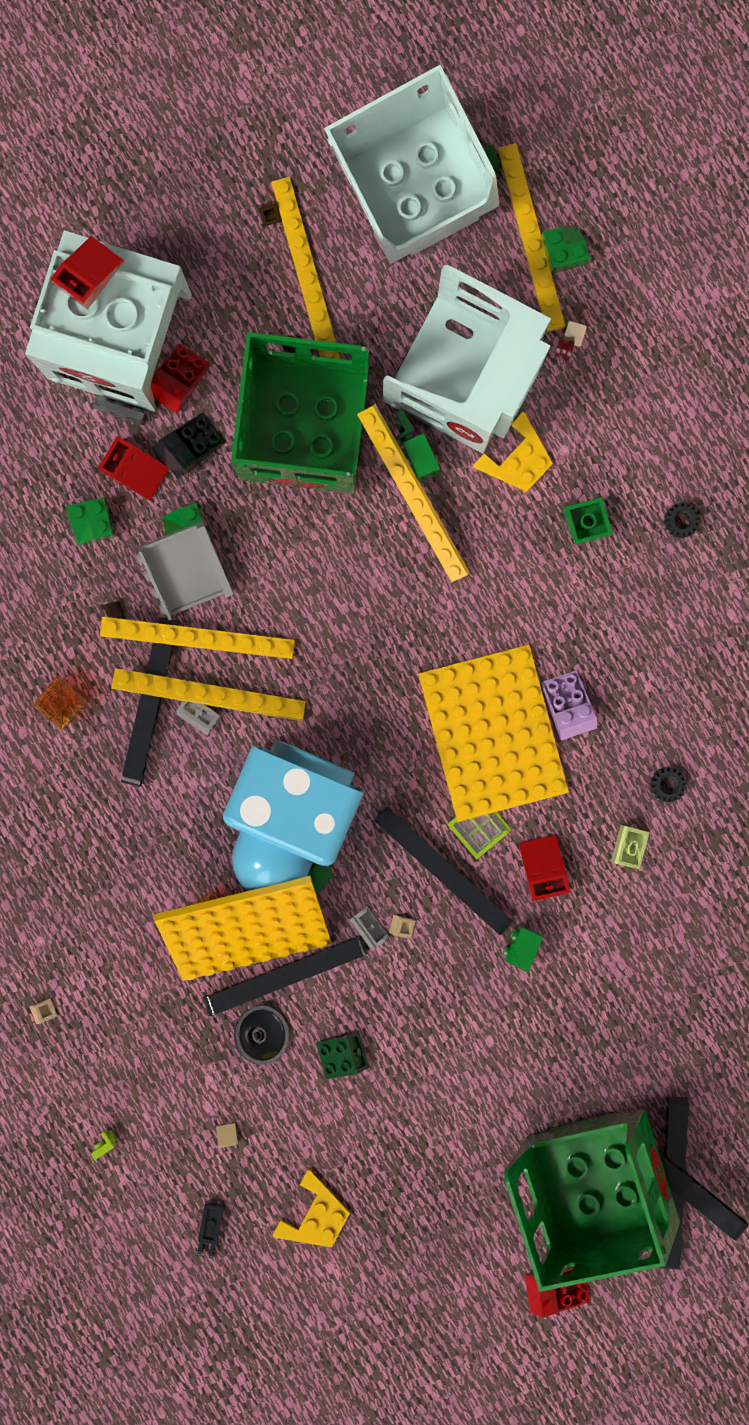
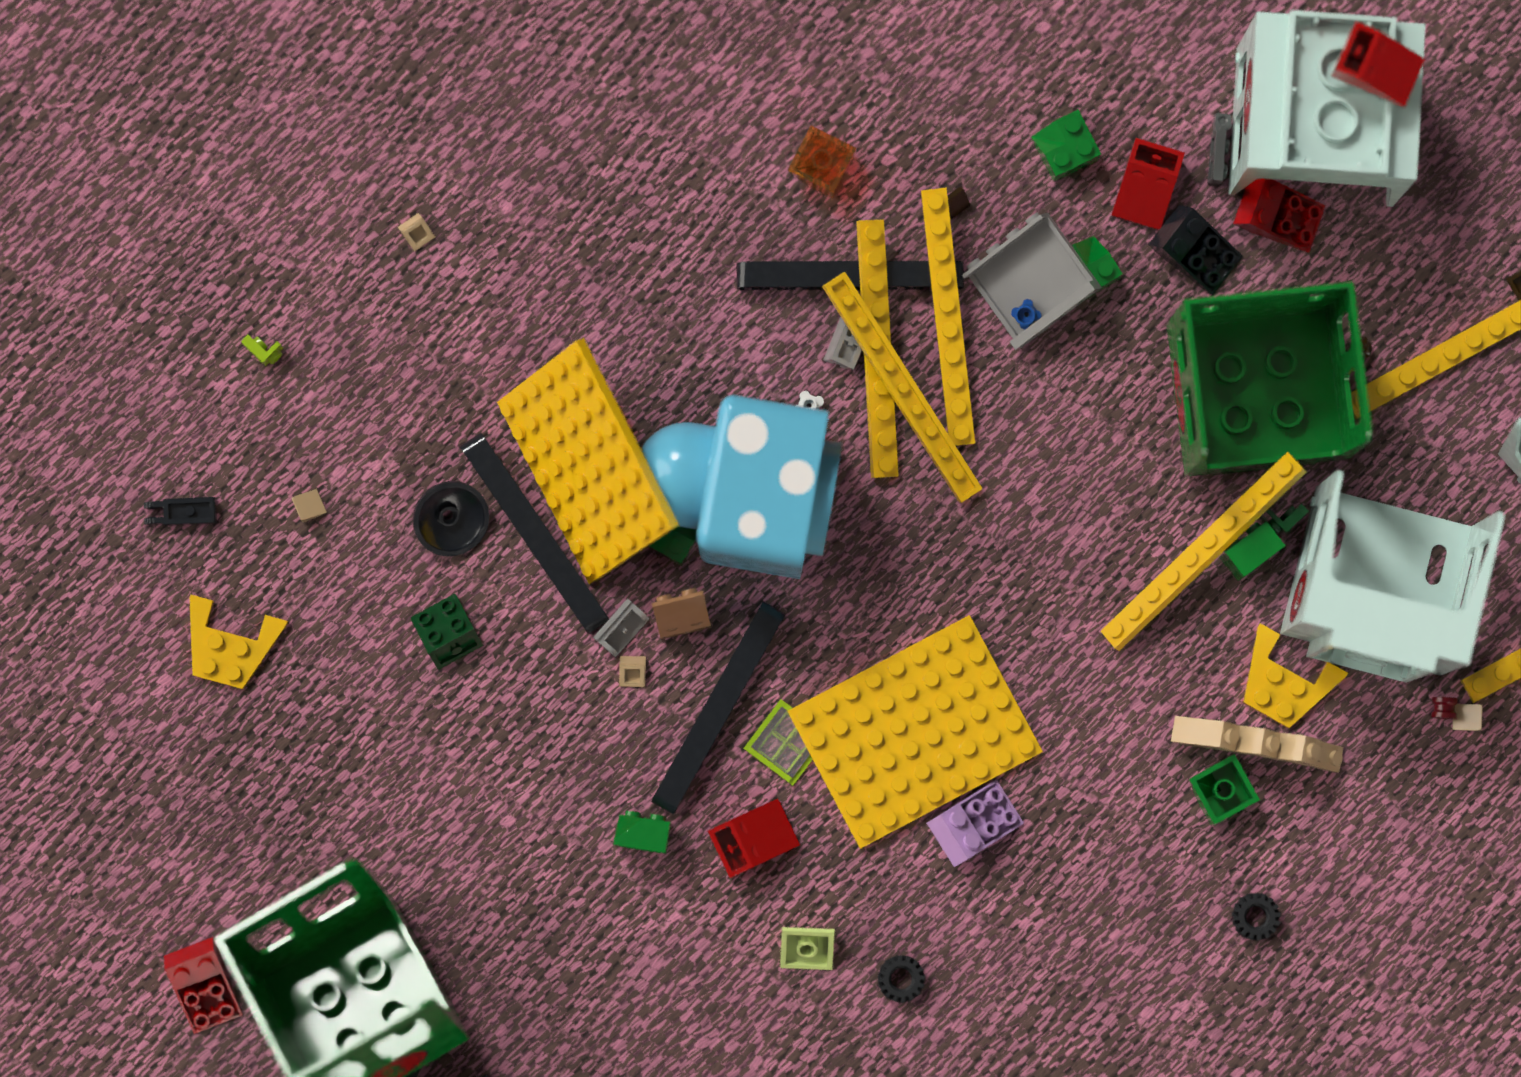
camera: 75 degrees right, 5 degrees down
none -> medium nougat slope [652,588,711,640]
none -> white plate [796,391,824,409]
none -> yellow plate [822,272,983,503]
none -> blue plate [1011,299,1042,330]
none -> tan arch [1171,716,1343,773]

